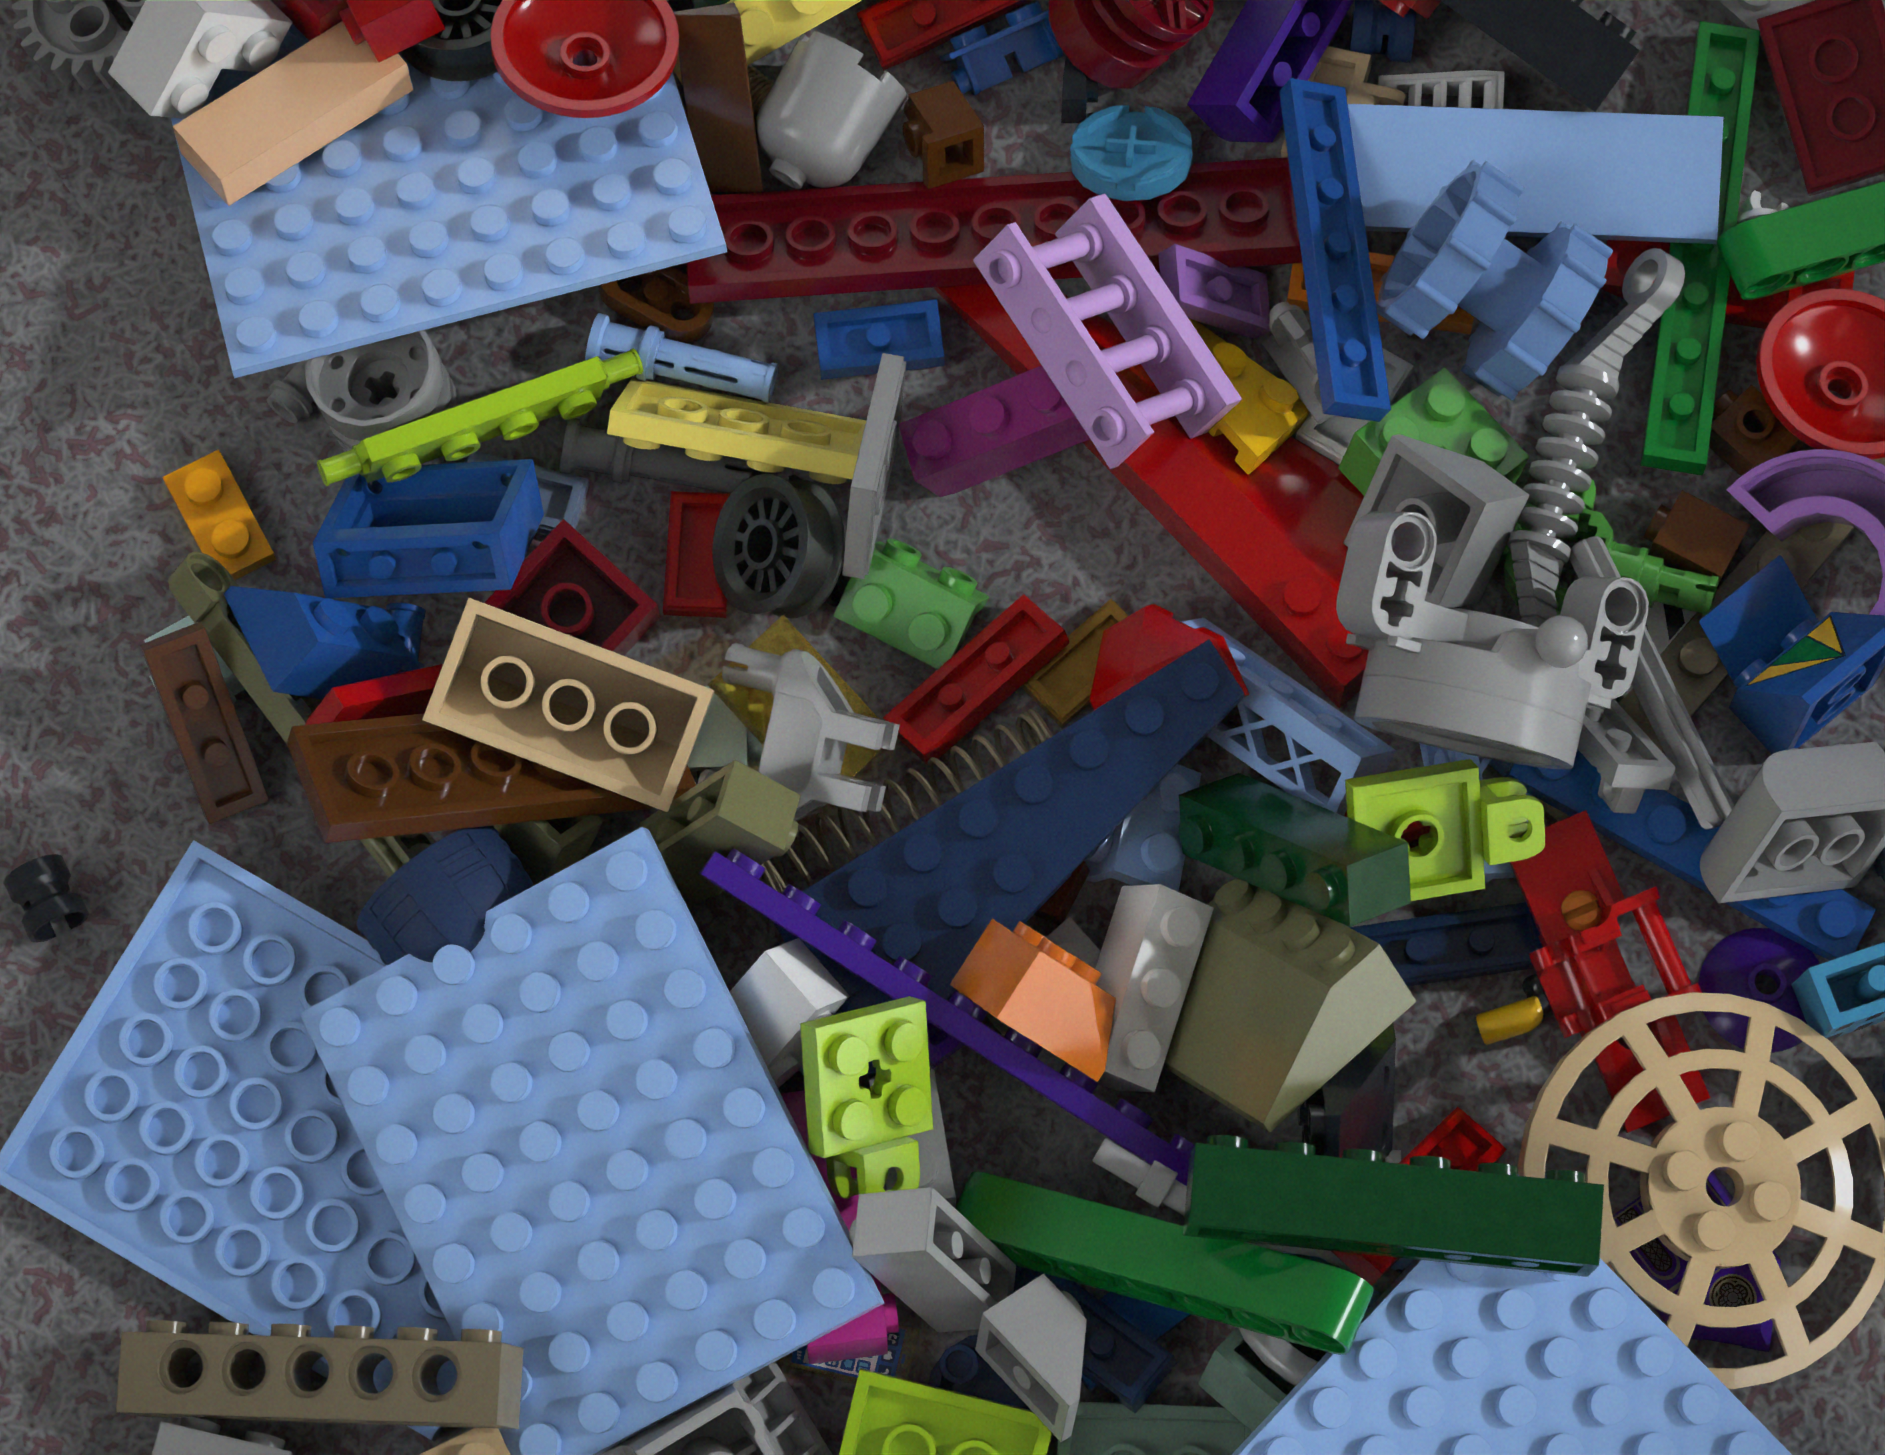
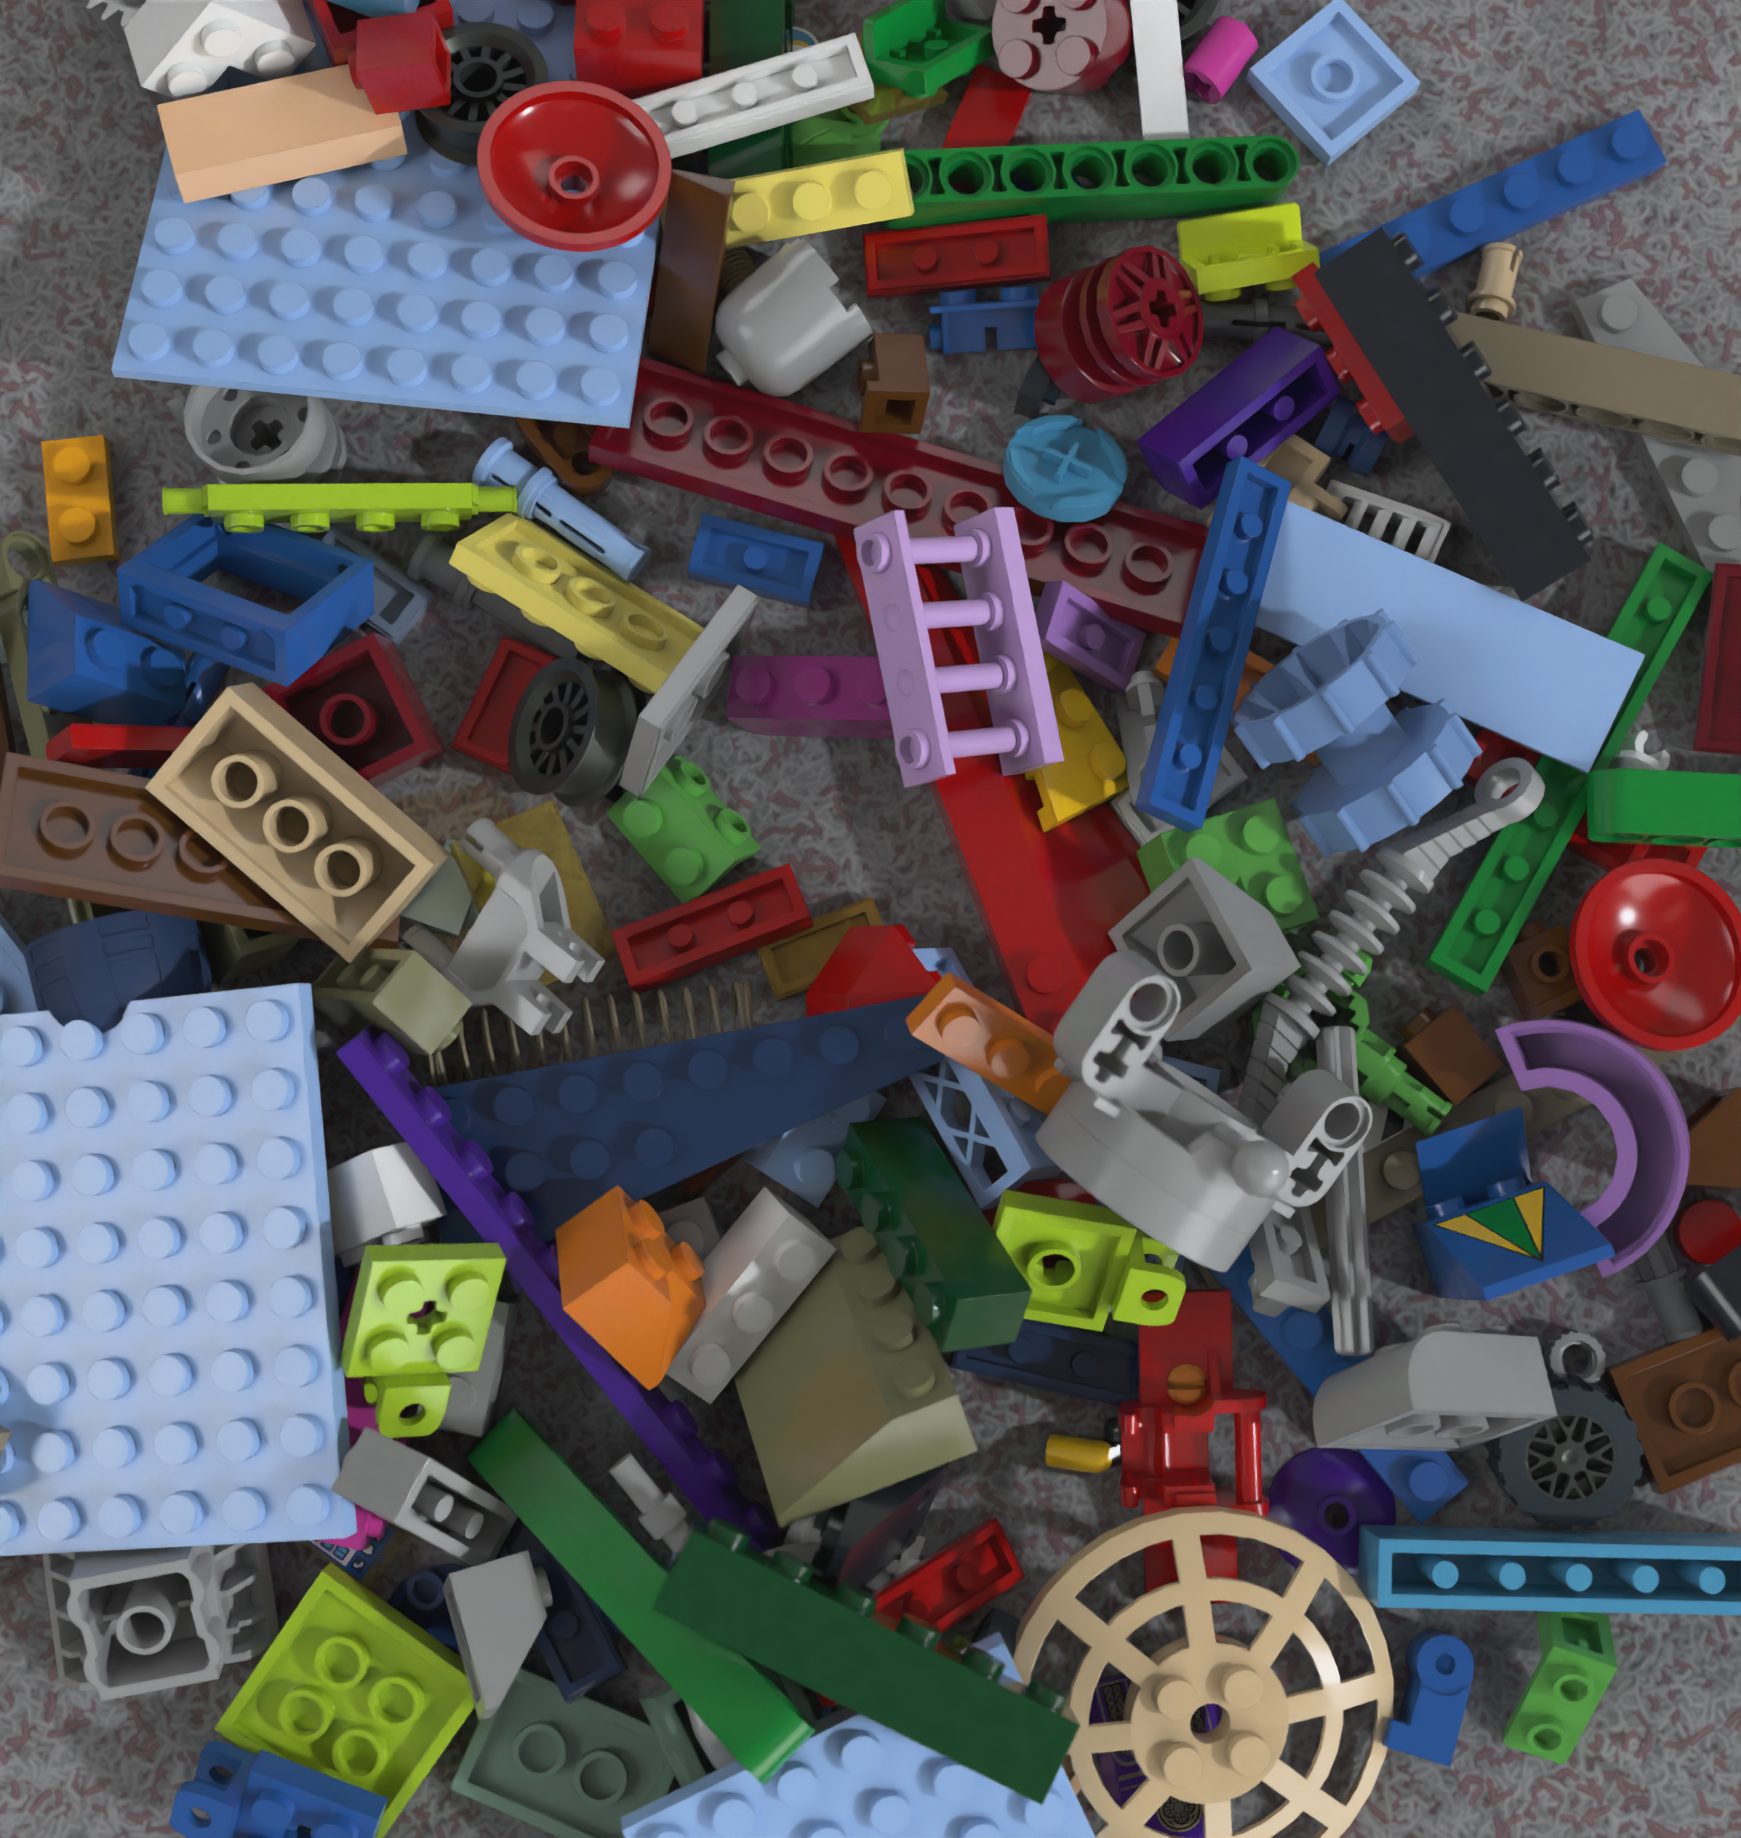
camera: 15 degrees right, 10 degrees up
none -> orange plate [905,972,1073,1115]

